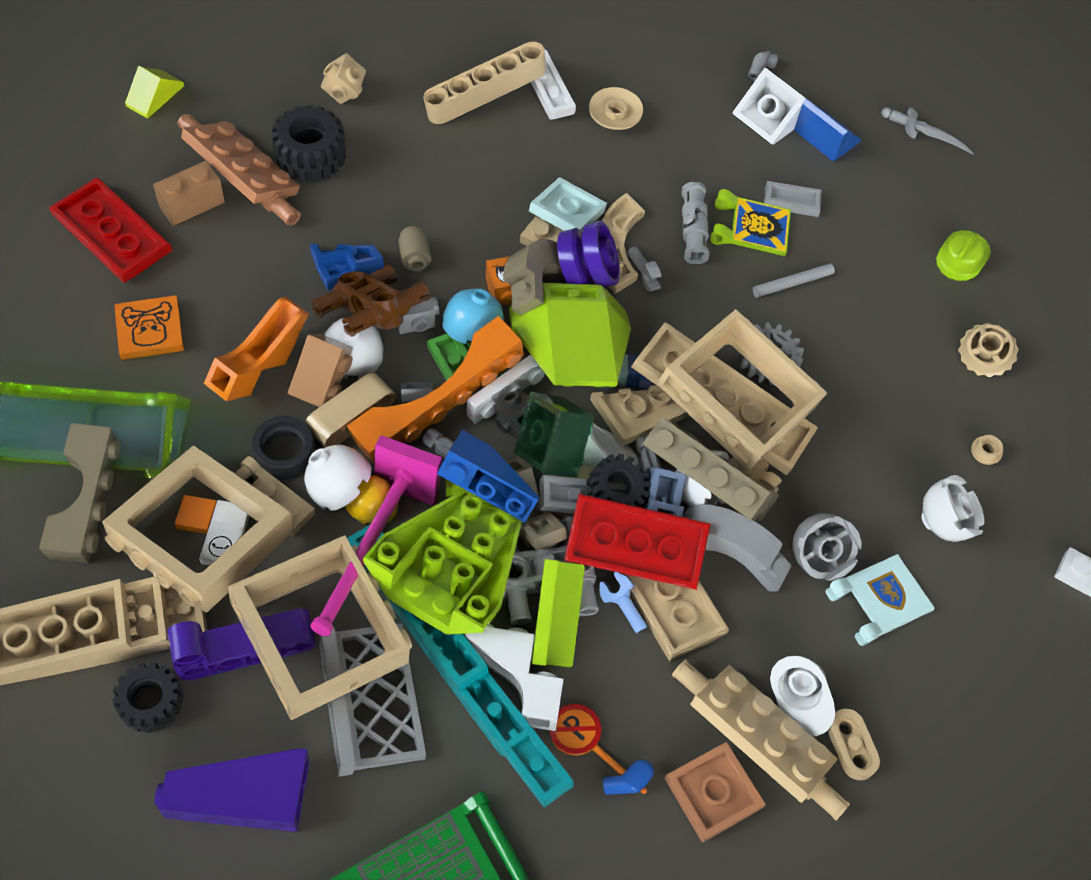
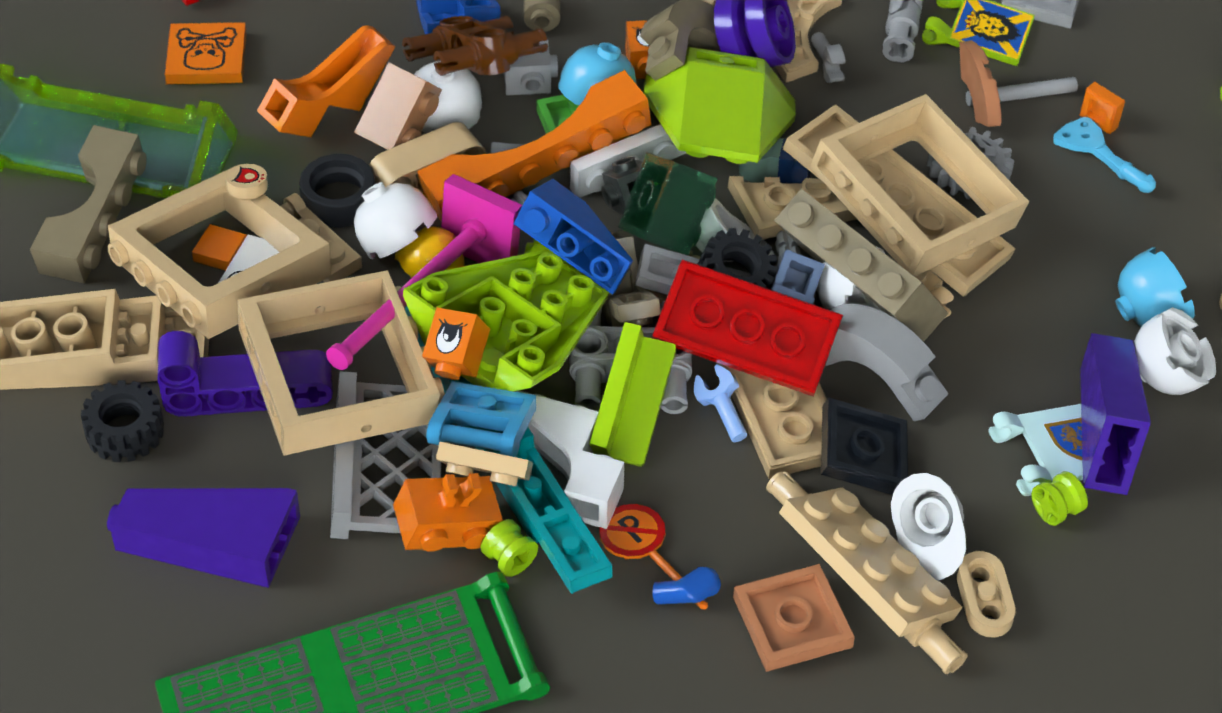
camera: 15 degrees right, 10 degrees down
light grey cylinder [792,513,862,581] -> none
none -> tan tile [226,164,268,200]
none -> orange brick [393,473,503,552]
none -> orange brick [422,307,490,380]
none -> dark azure plate [427,381,536,457]
none -> tan wing [436,442,533,486]
none -> lime wheel [481,519,538,577]
none -> black tile [821,397,908,495]
none -> nougat tile [959,40,1002,127]
none -> lime wheel [1031,471,1088,526]
none -> medium azure piece [1053,117,1156,193]
none -> orange tile [1080,82,1125,135]
none -> dark purple slope [1080,333,1151,495]
none -> medium azure cylinder [1115,247,1195,327]

